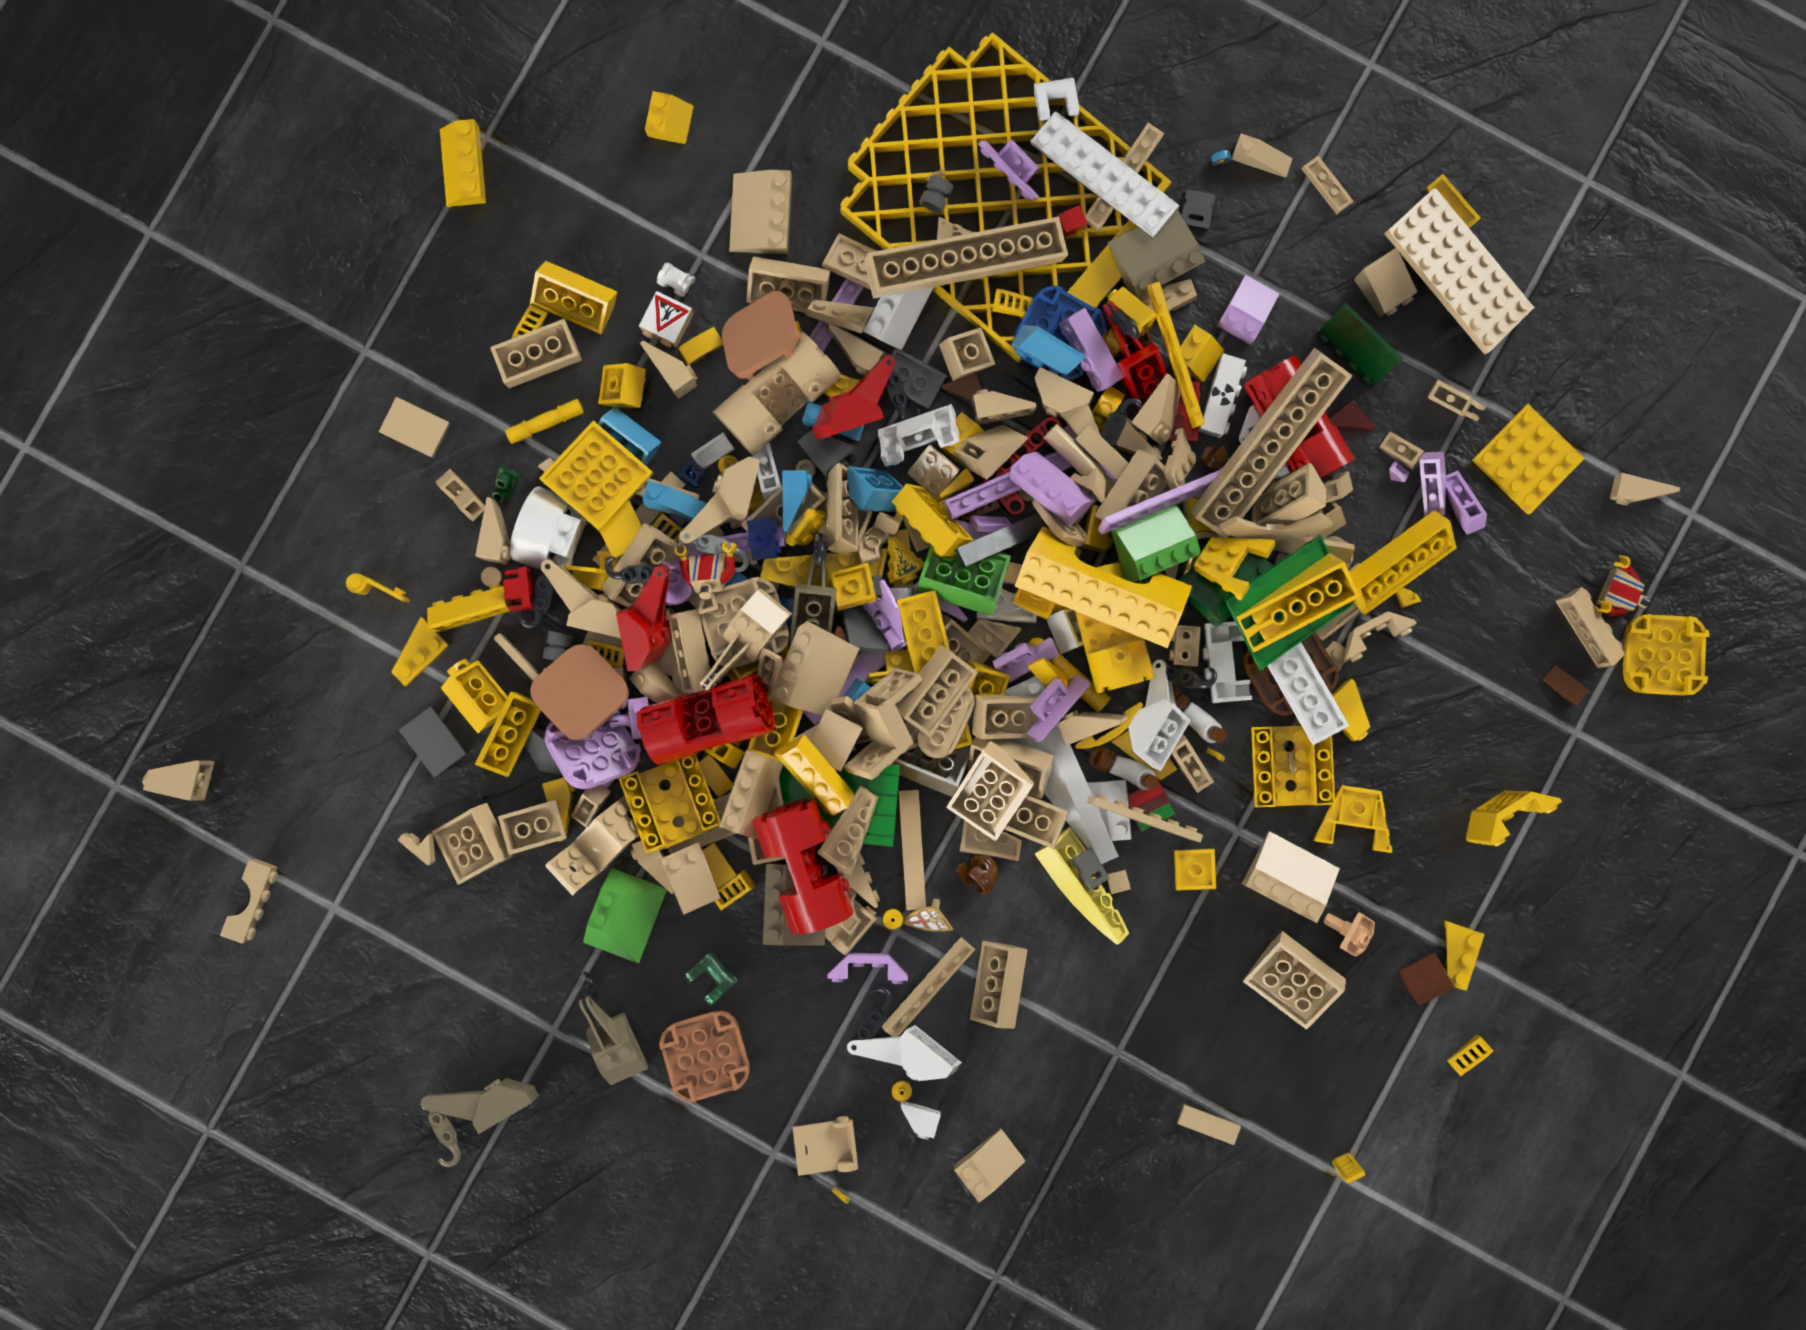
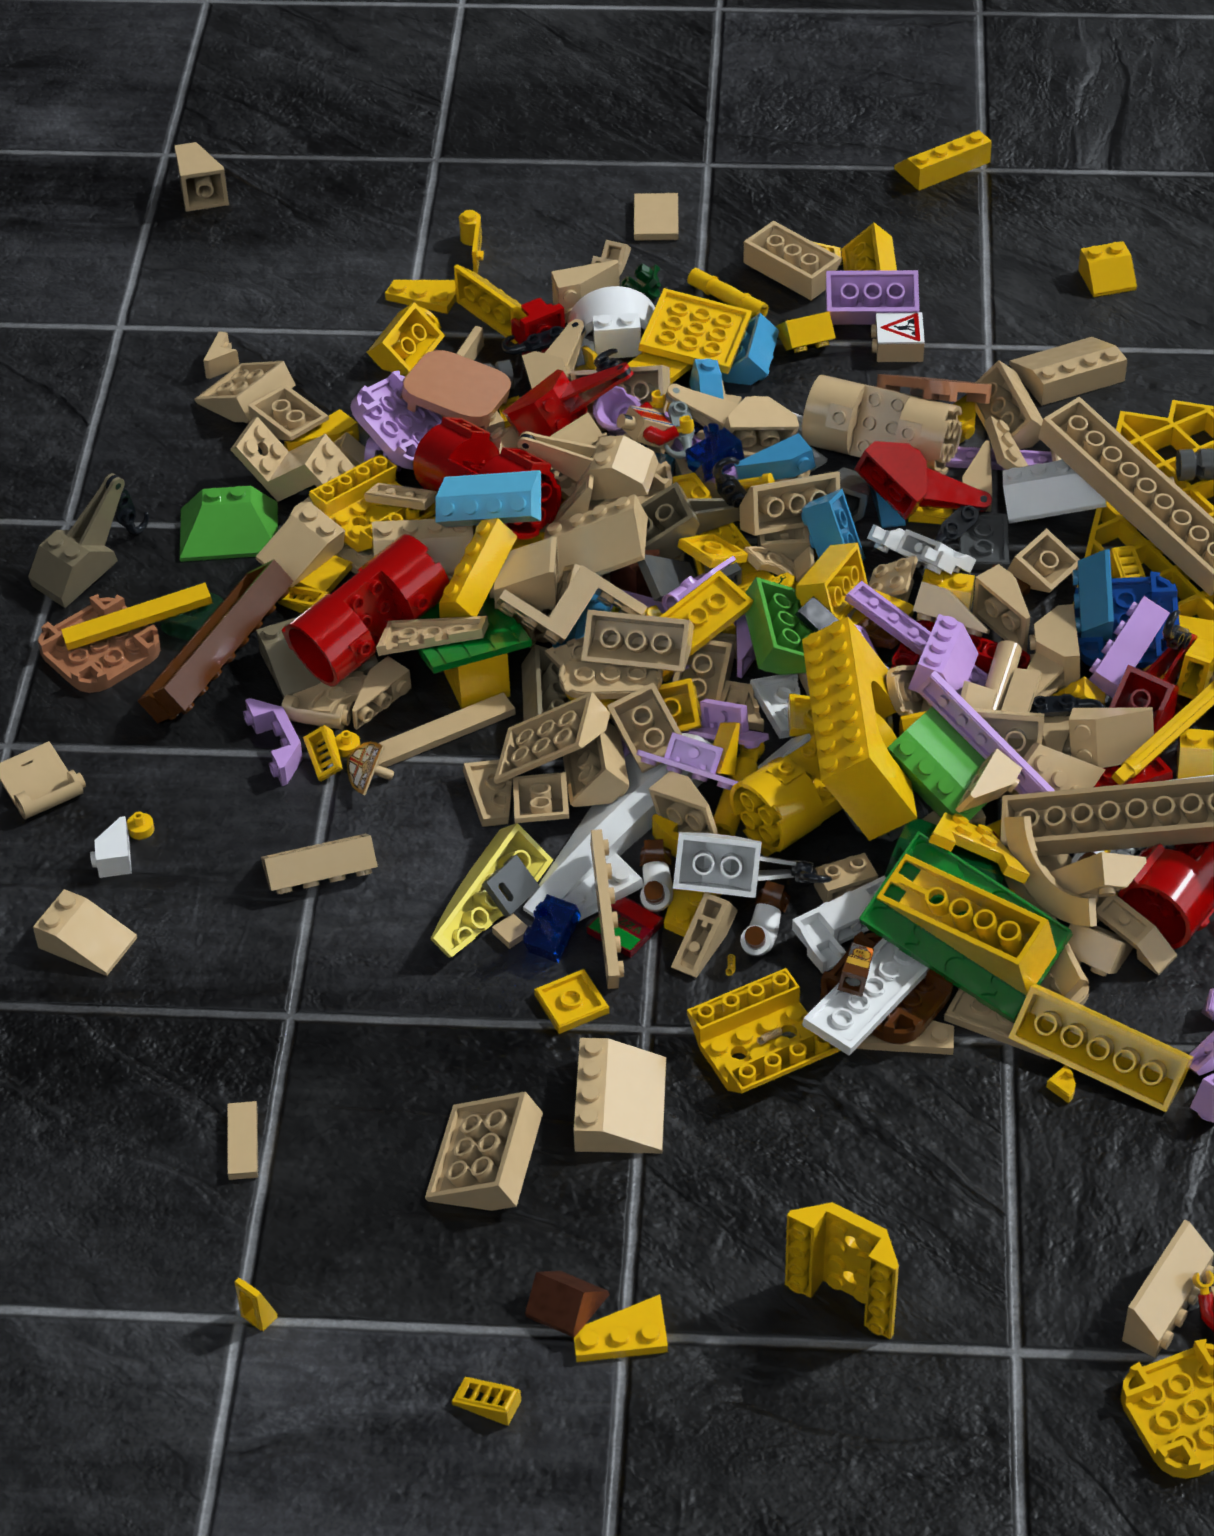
camera: 70 degrees right, 40 degrees down
tan arch [220,859,277,944] -> none
dark grey tile [399,706,467,778] -> none
yellow slope [475,692,541,777] -> none
tan slope [640,341,698,399] -> none
white piece [657,263,696,297] -> none
yellow slope [678,327,723,365] -> none
white slope [847,986,962,1081] -> none
tan plate [882,937,975,1037] -> none
reddish brown helmet [956,854,999,894] -> none
yellow wing [1313,785,1392,853] -> none
light nougat piece [1323,912,1375,957] -> none
yellow slope [1331,679,1370,741] -> none
tan slope [1342,612,1417,663] -> none
reddish brown slope [1542,665,1589,706] -> none
none -> yellow tile [61,583,213,650]
none -> reddish brown piece [138,559,294,723]
none -> yellow slope [303,725,343,782]
none -> tan tile [364,483,437,510]
none -> medium azure slope [436,470,541,527]
none -> clear blue brick [523,894,581,963]
none -> lavender slope [826,270,919,325]
none -> reddish brown leg [838,942,874,997]
none -> tan slope [955,749,1022,813]

